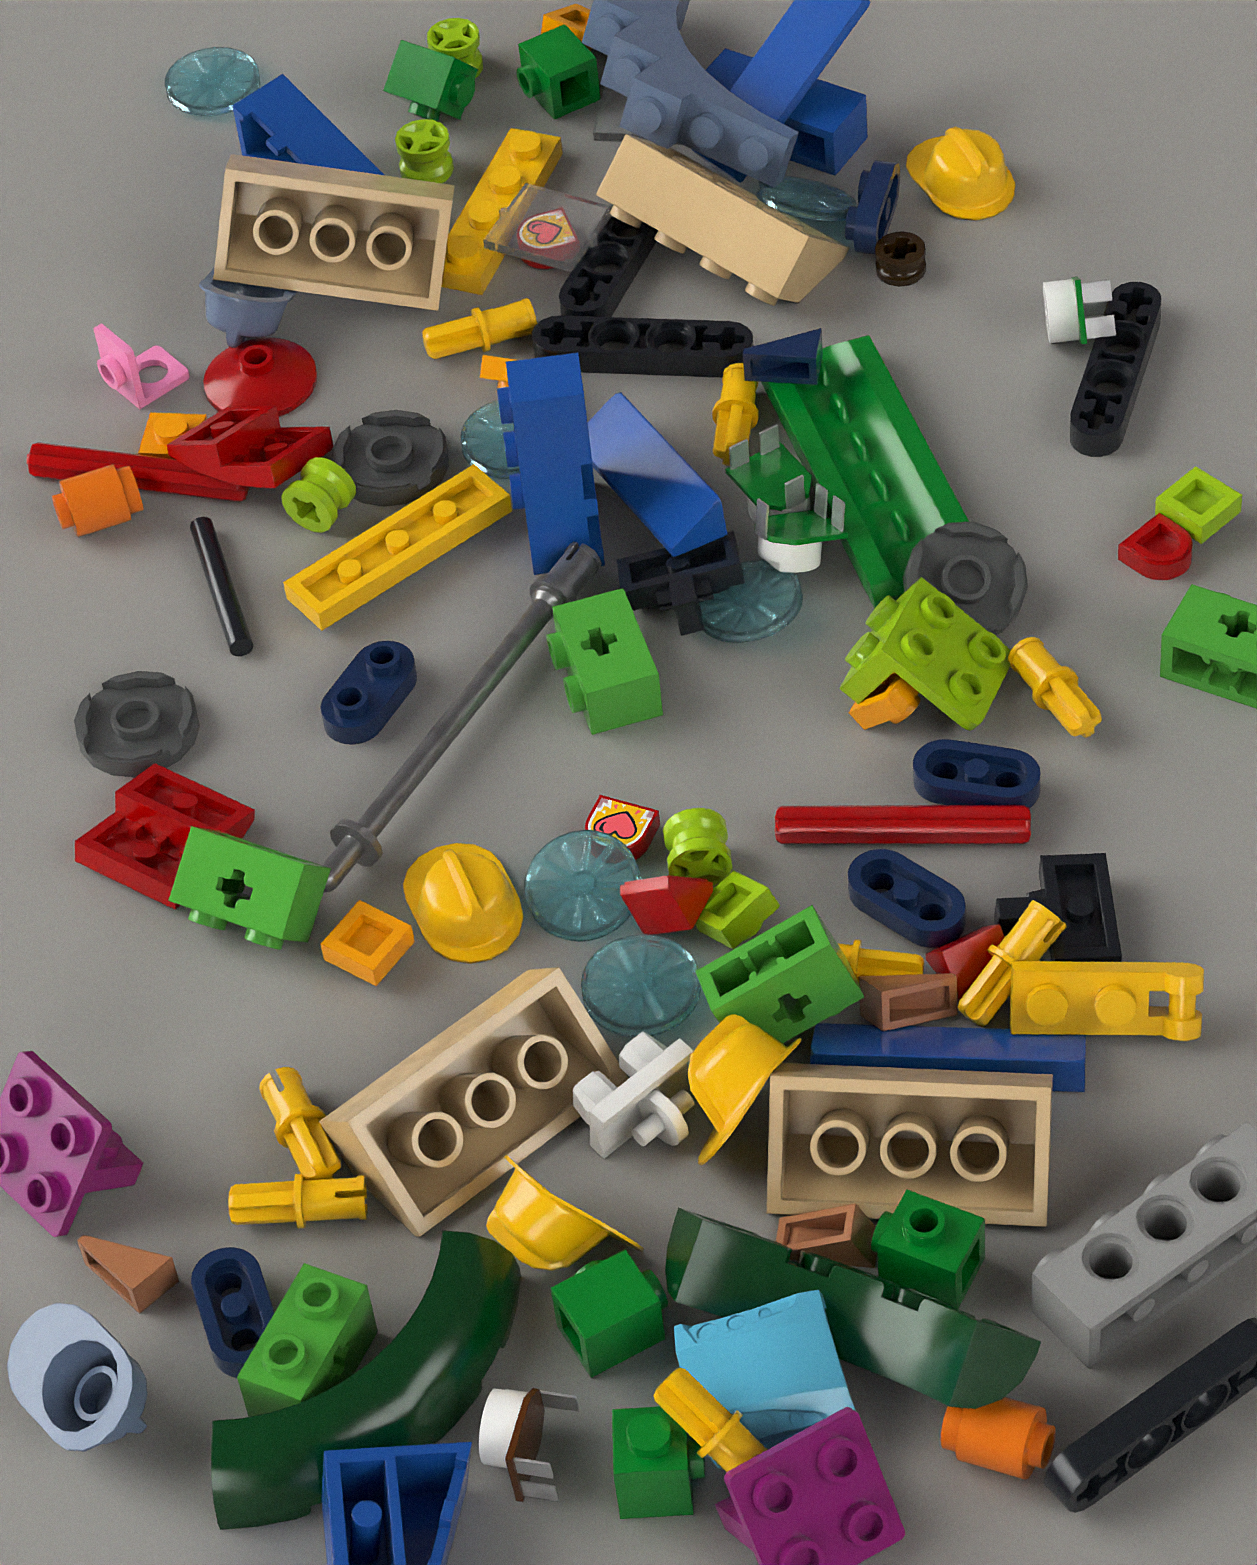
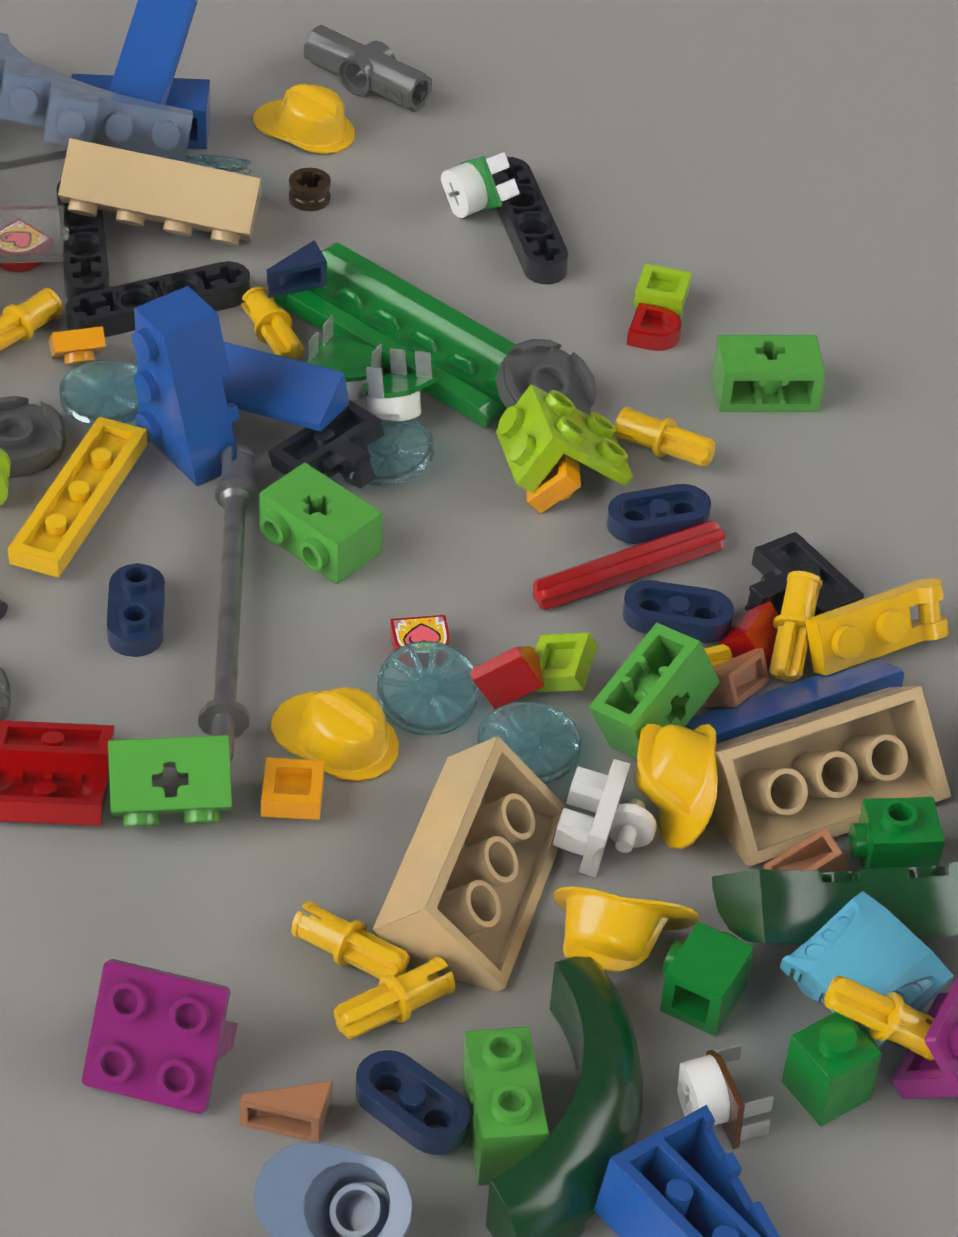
camera: 40 degrees left, 5 degrees down
lime wheel [663,808,733,886] -> none
dark blue plate [845,160,900,255] -> none
none -> dark grey piece [304,25,432,112]

